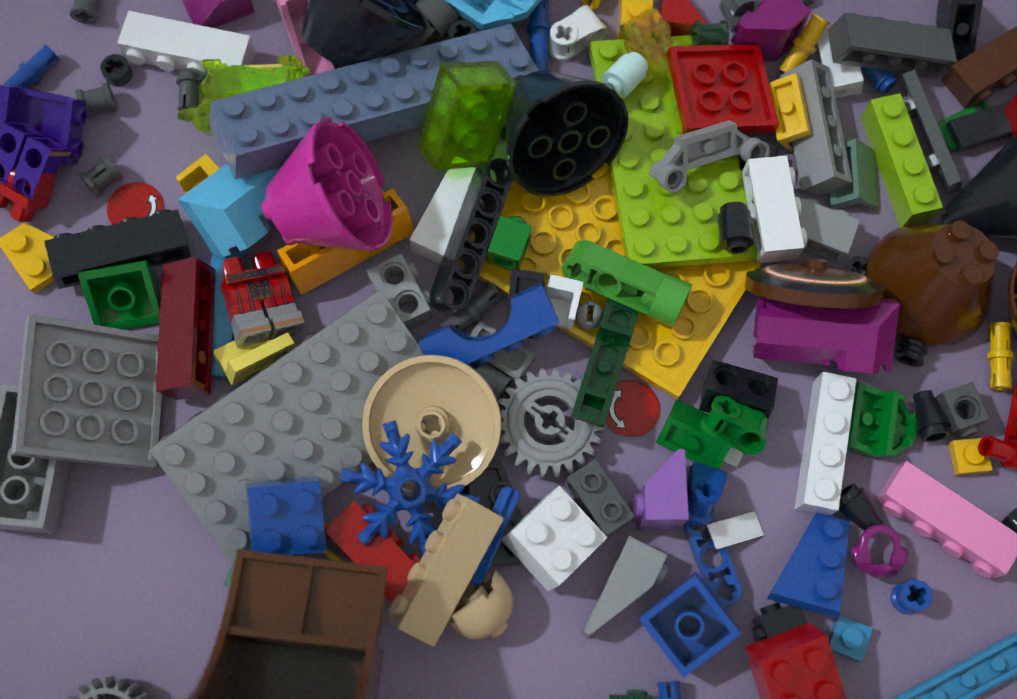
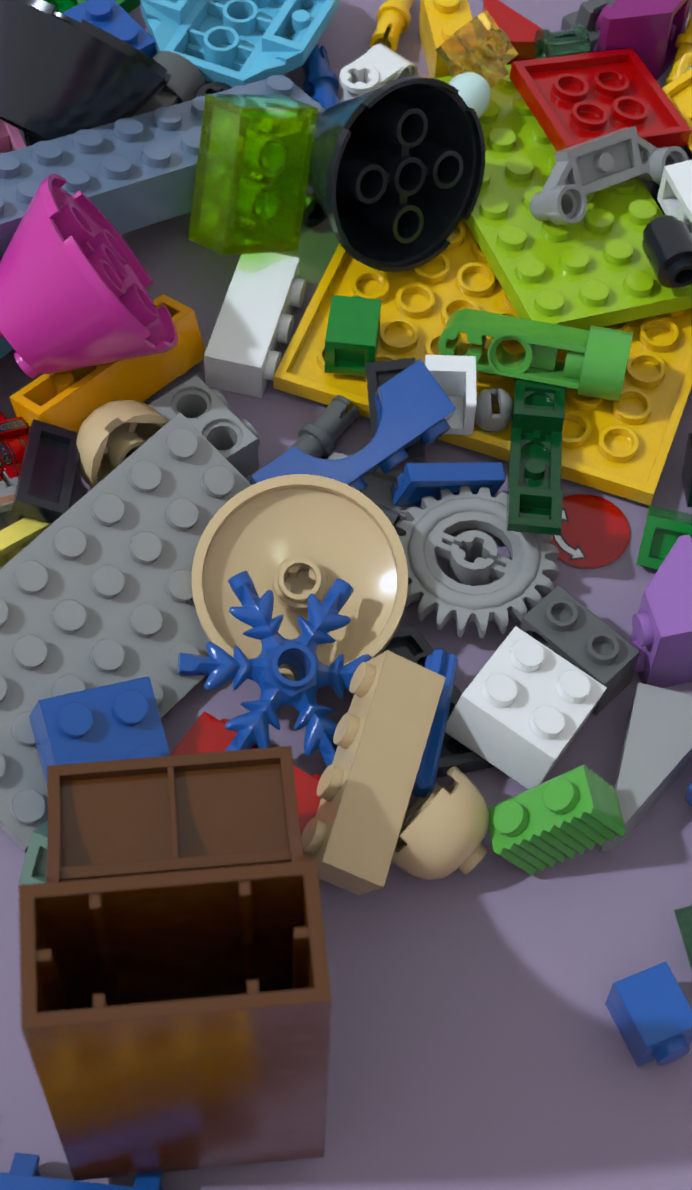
camera: 10 degrees left, 15 degrees down
black beam [430,158,513,312] -> none
none -> black tile [11,419,80,523]
none -> tan cylinder [76,400,169,488]
none -> blue tile [390,462,506,506]
none -> bright green brick [488,764,626,876]

